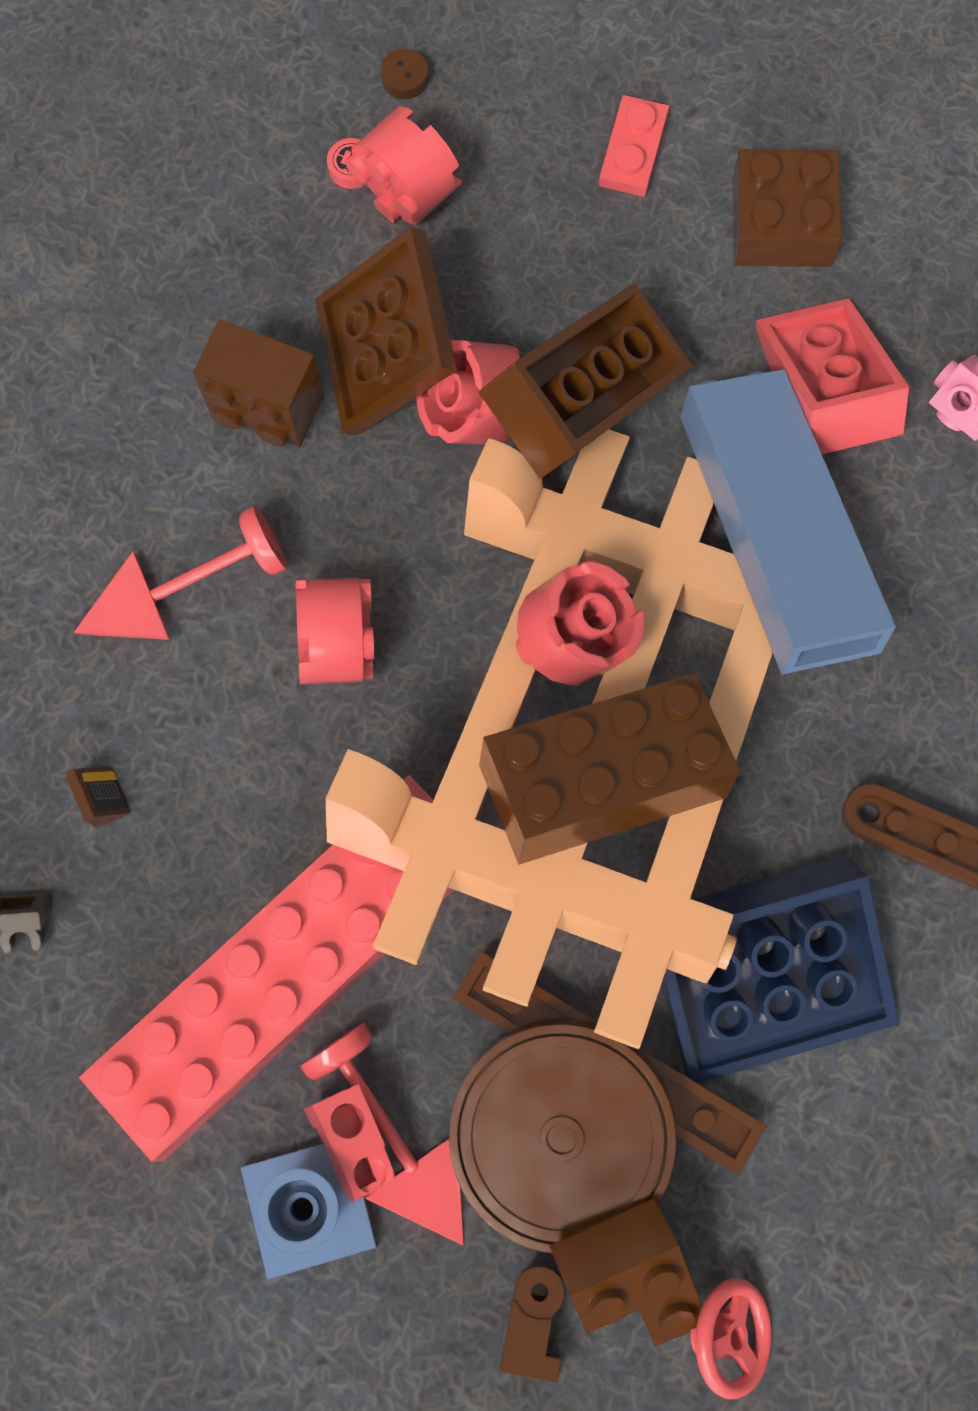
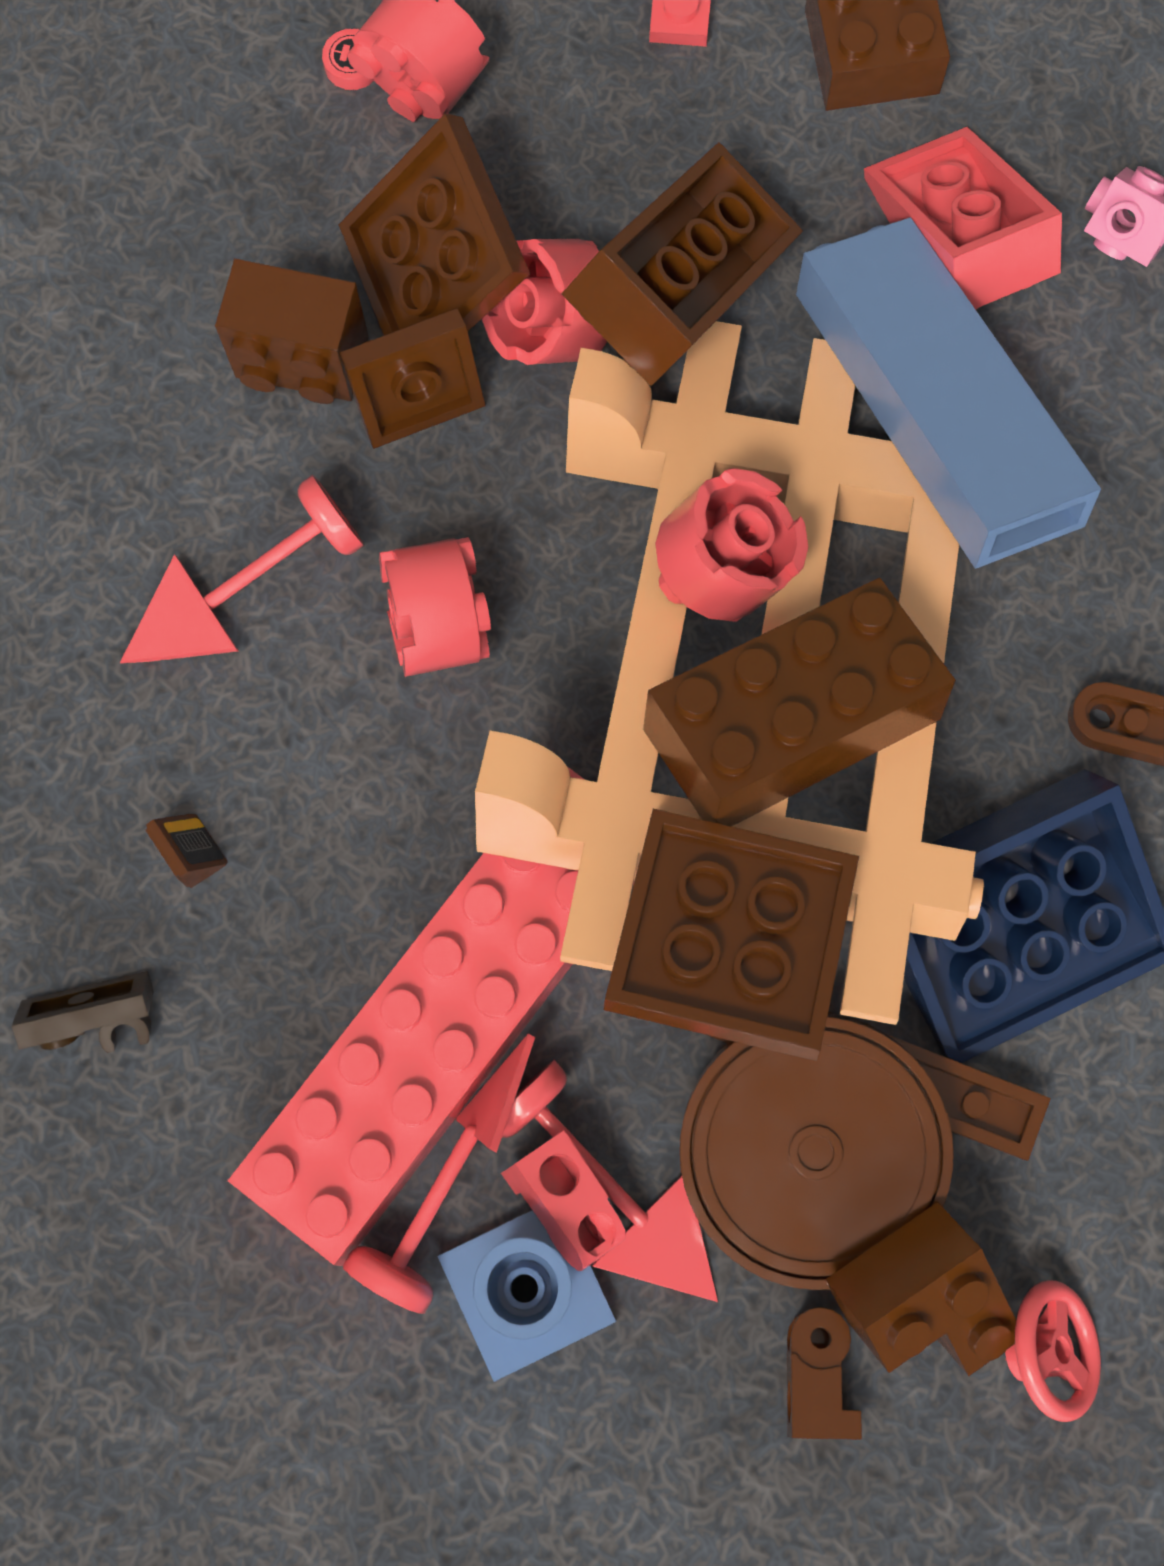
camera: 10 degrees left, 0 degrees up
none -> reddish brown plate [340,308,486,449]
none -> coral piece [343,1034,535,1314]
none -> reddish brown plate [603,808,859,1061]

